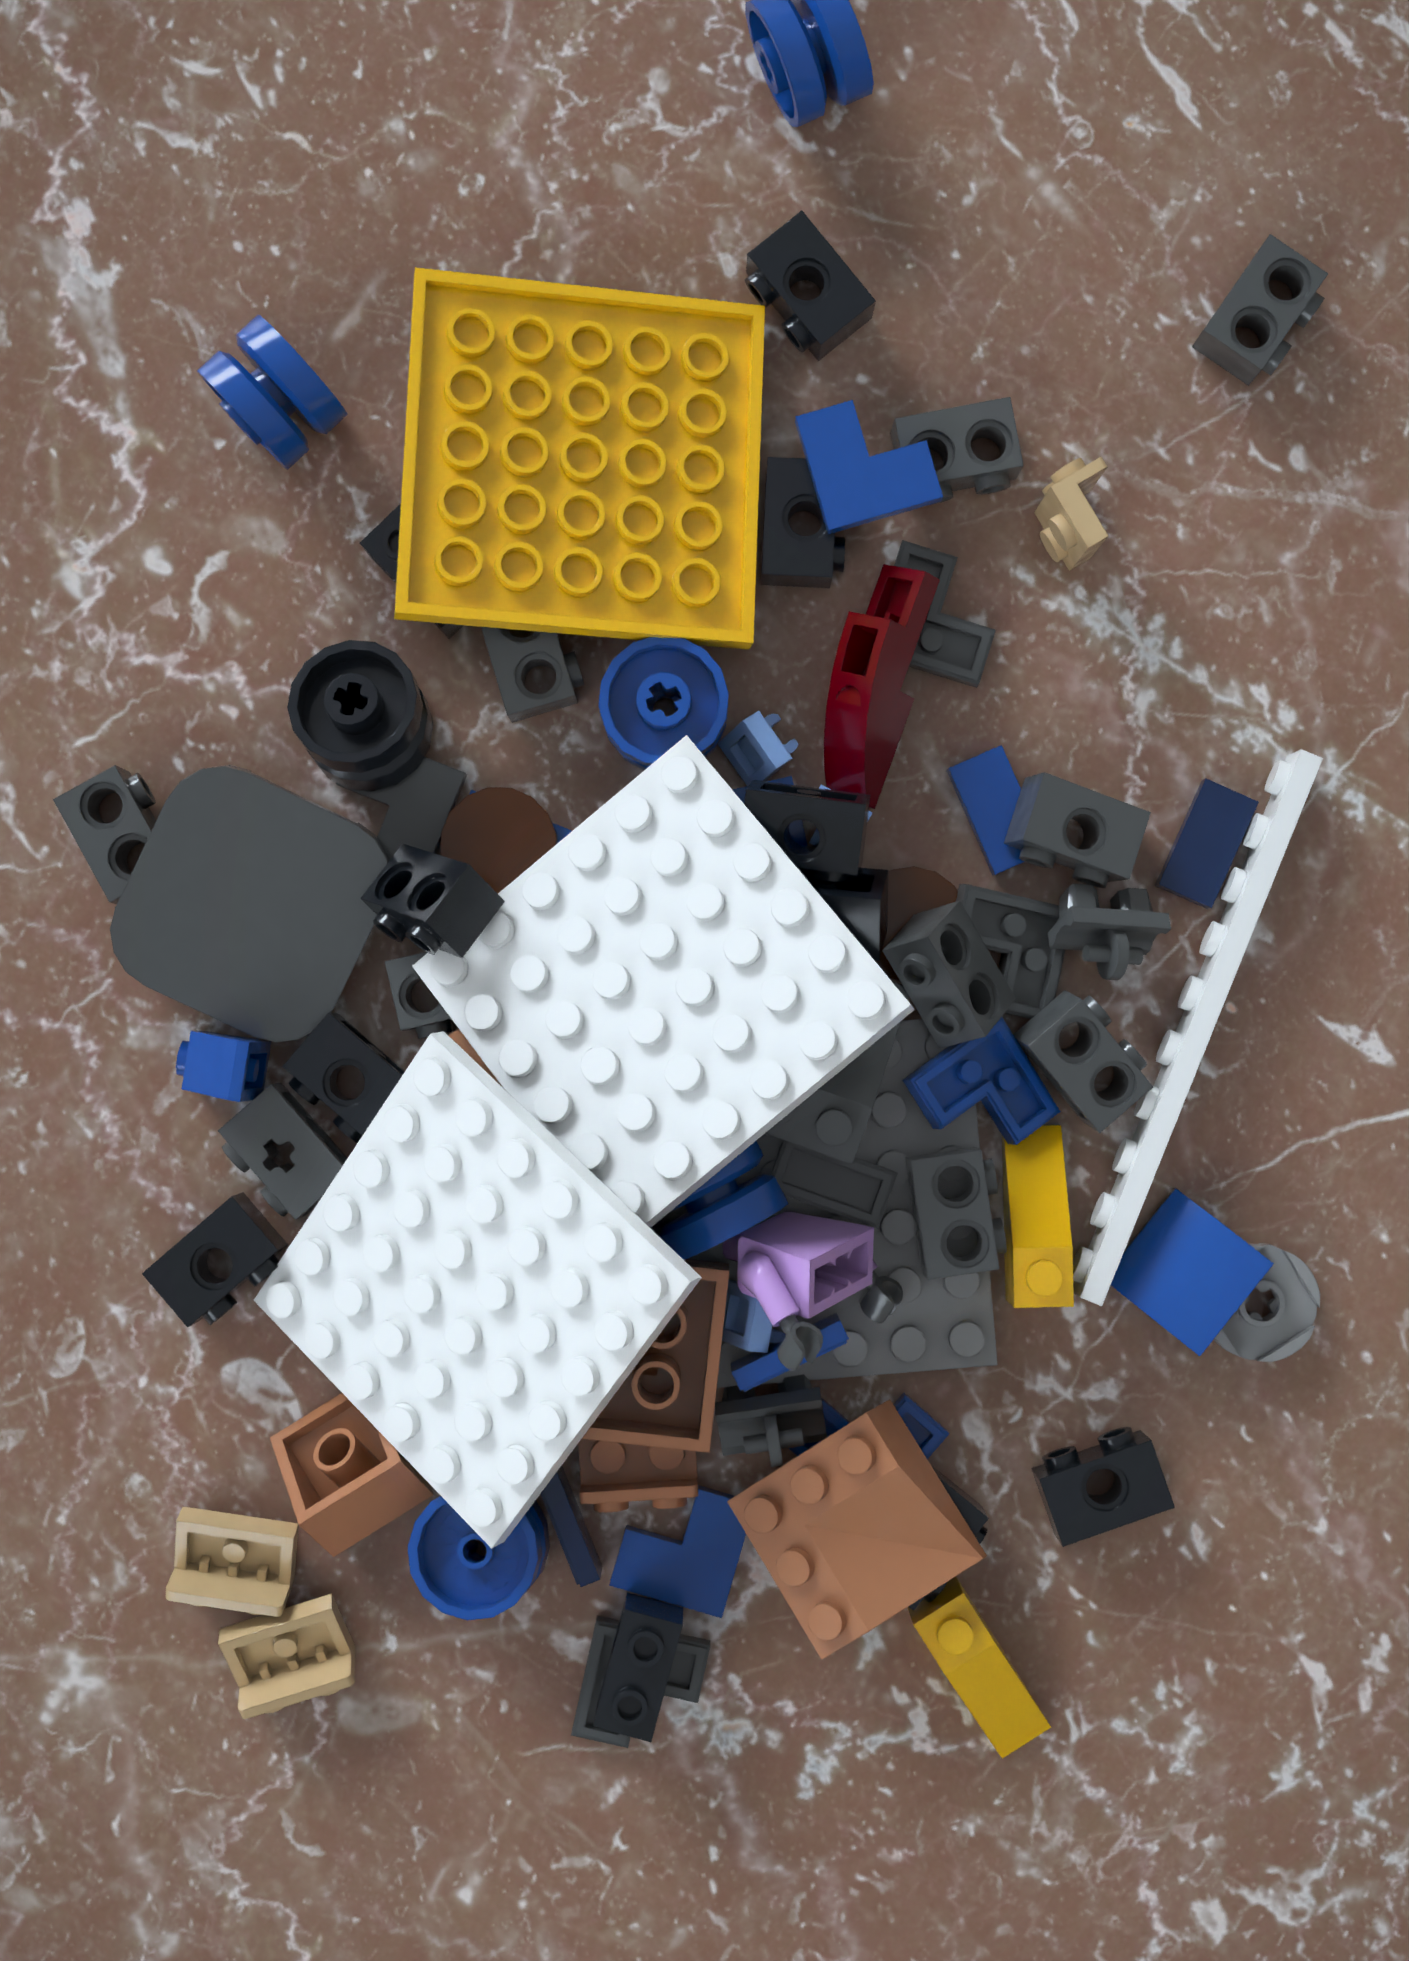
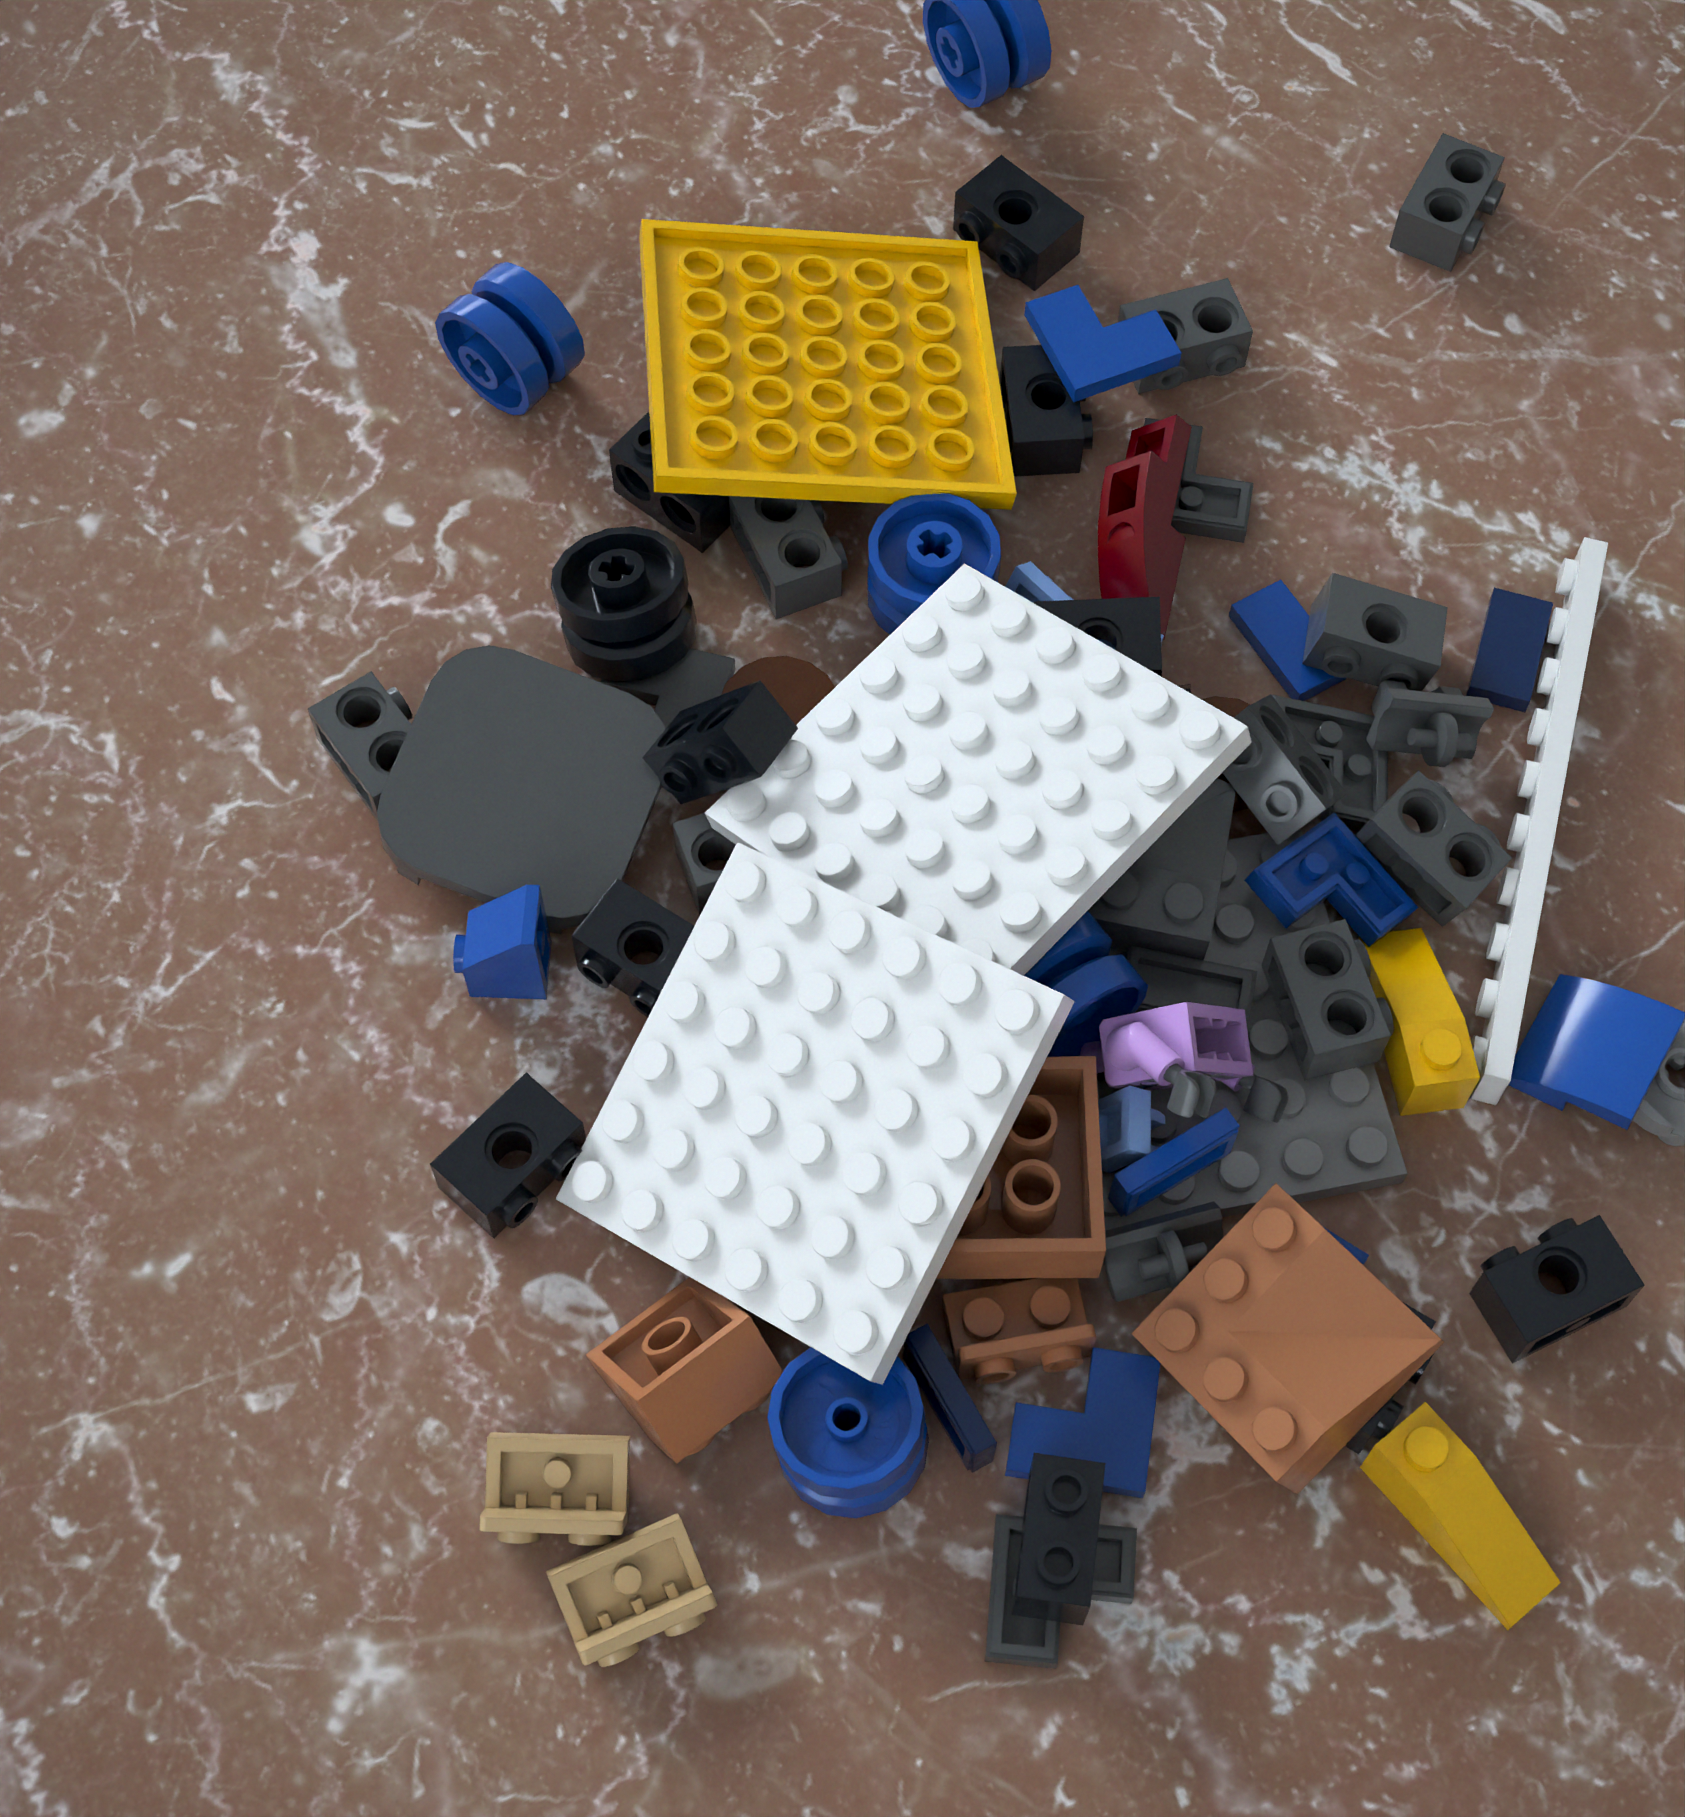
camera: 10 degrees left, 25 degrees down
dark grey brick [218,1083,347,1220] -> none
tan bracket [1034,457,1108,571] -> none

